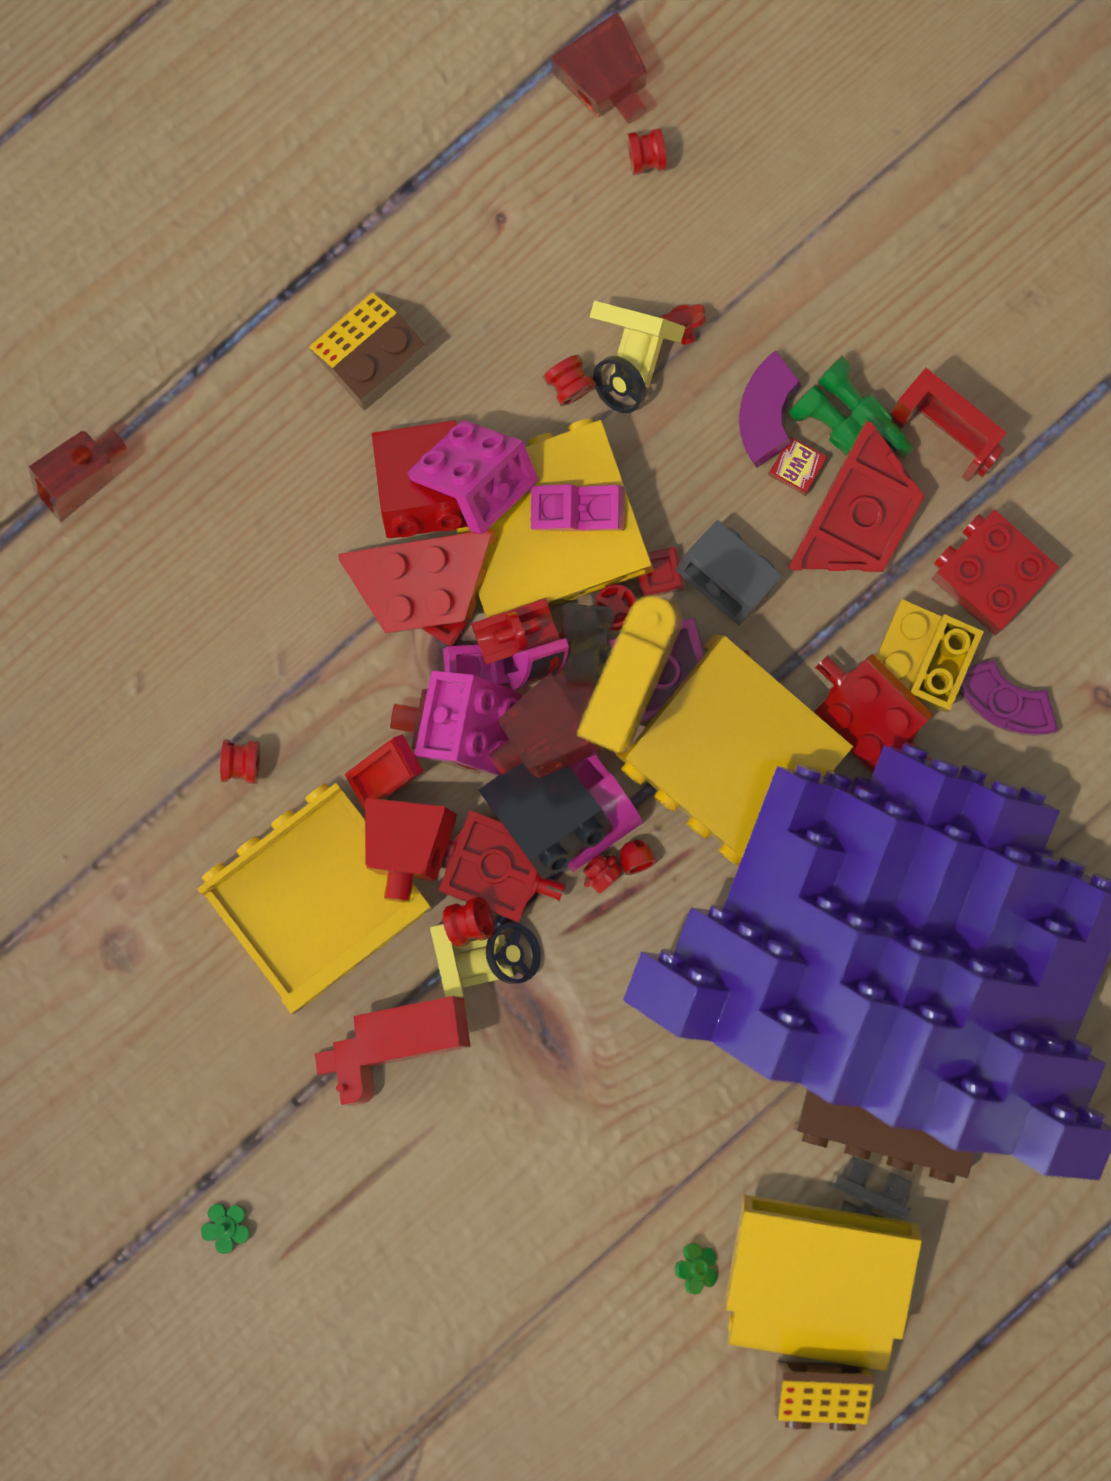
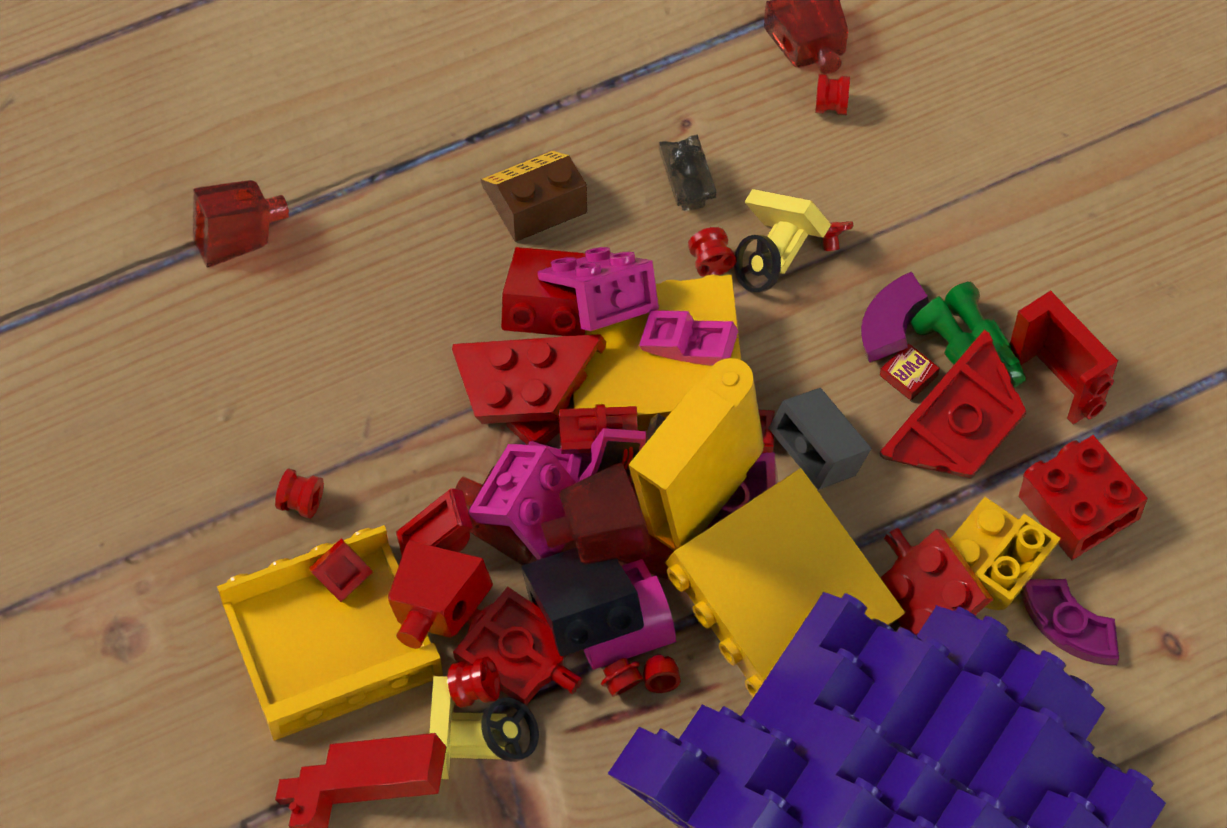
camera: 10 degrees right, 25 degrees down
none -> red tile [309,538,373,602]
none -> clear smoke hips [659,135,716,211]

